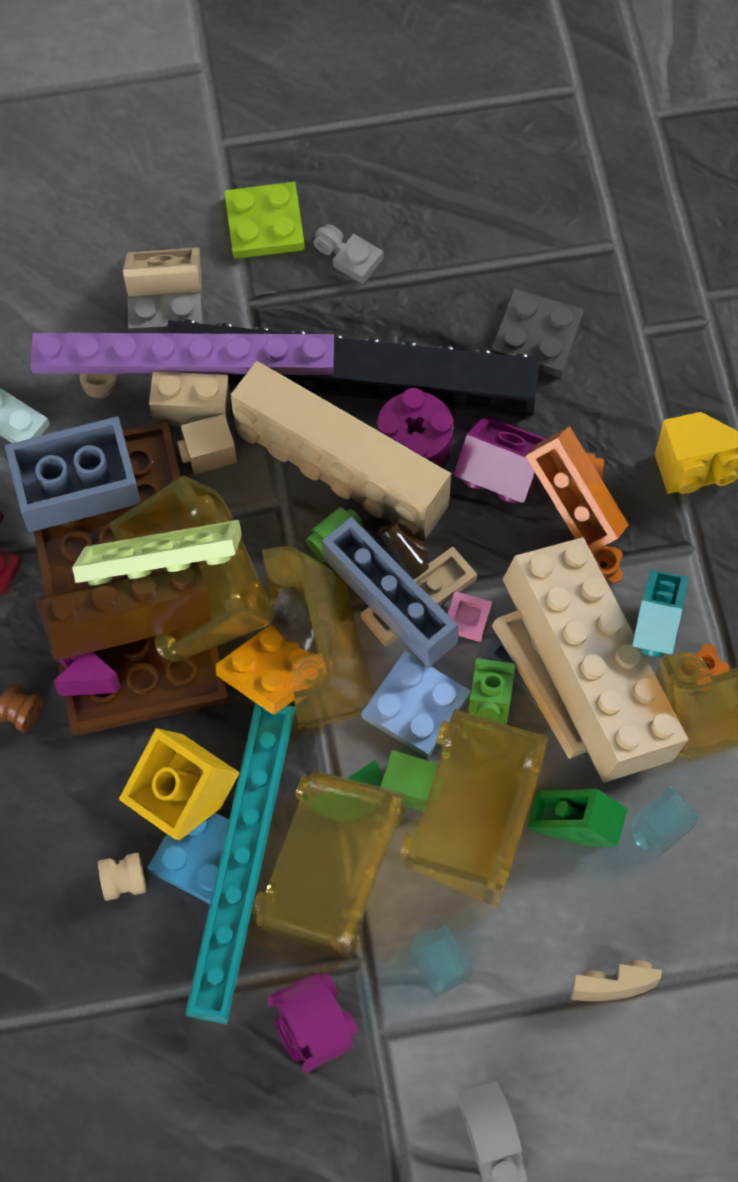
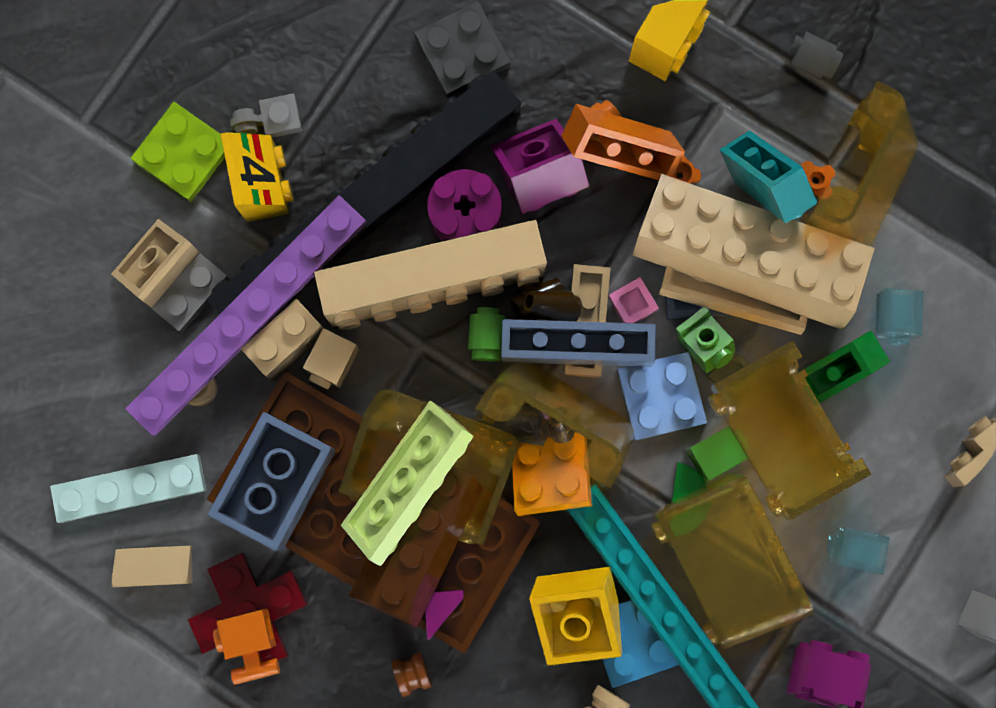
camera: 50 degrees left, 15 degrees up
none -> yellow slope [221,132,293,222]

